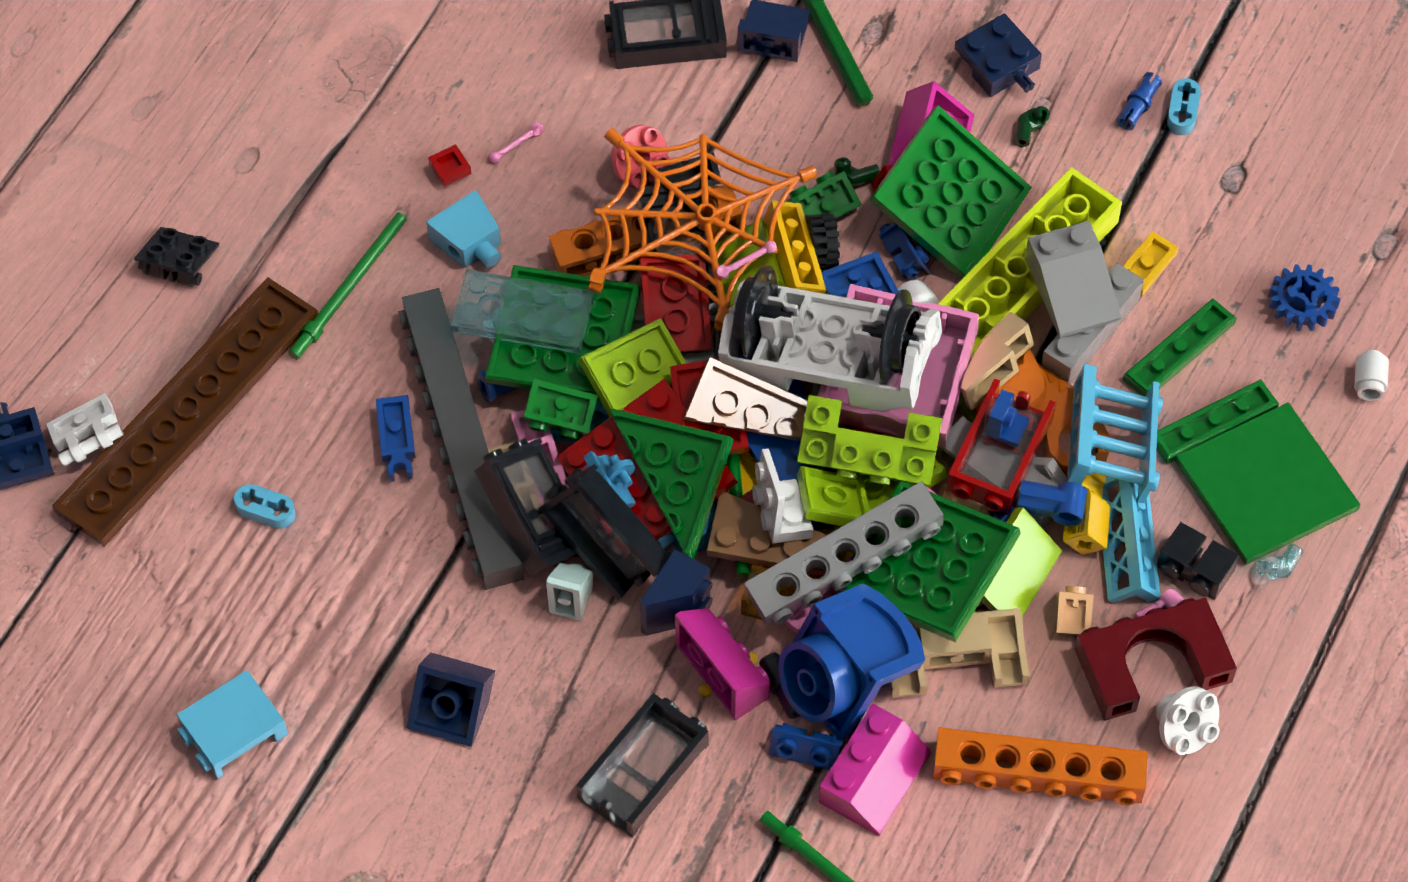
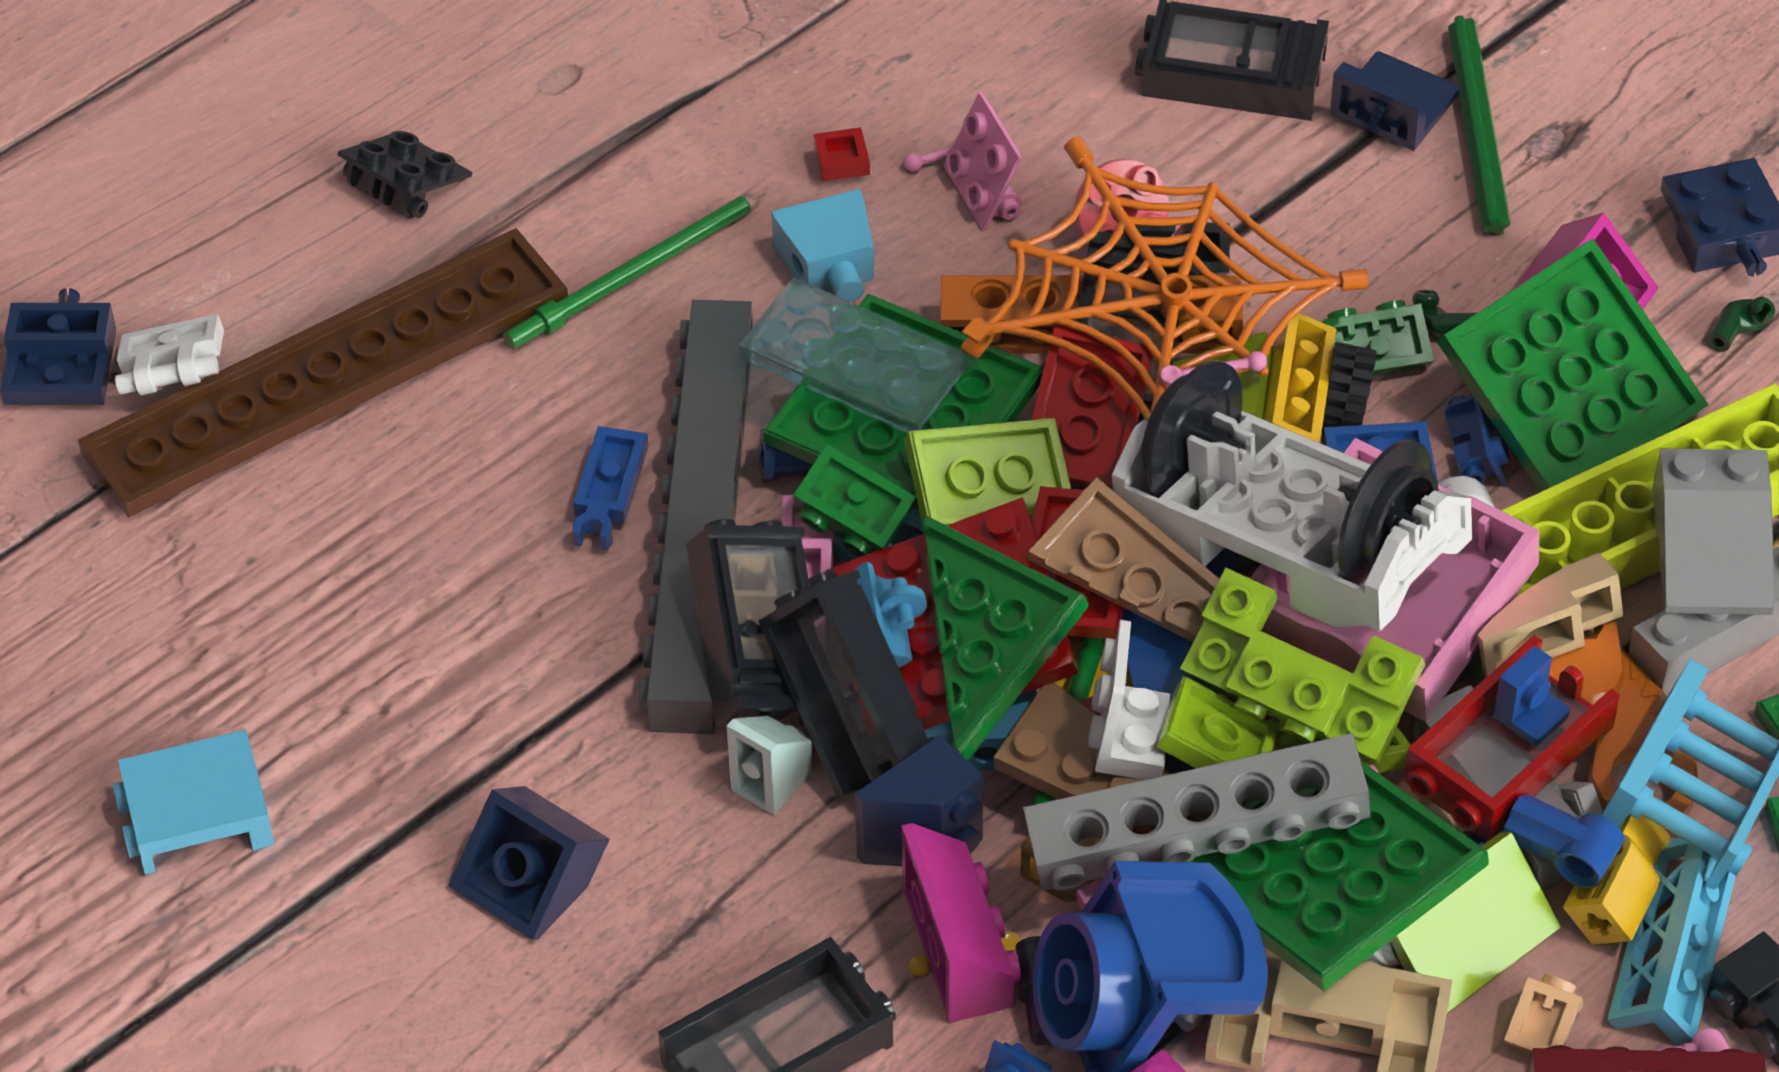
camera: 20 degrees right, 10 degrees down
medium azure beam [234,484,296,529] -> none
none -> bright pink hinge [943,92,1022,230]

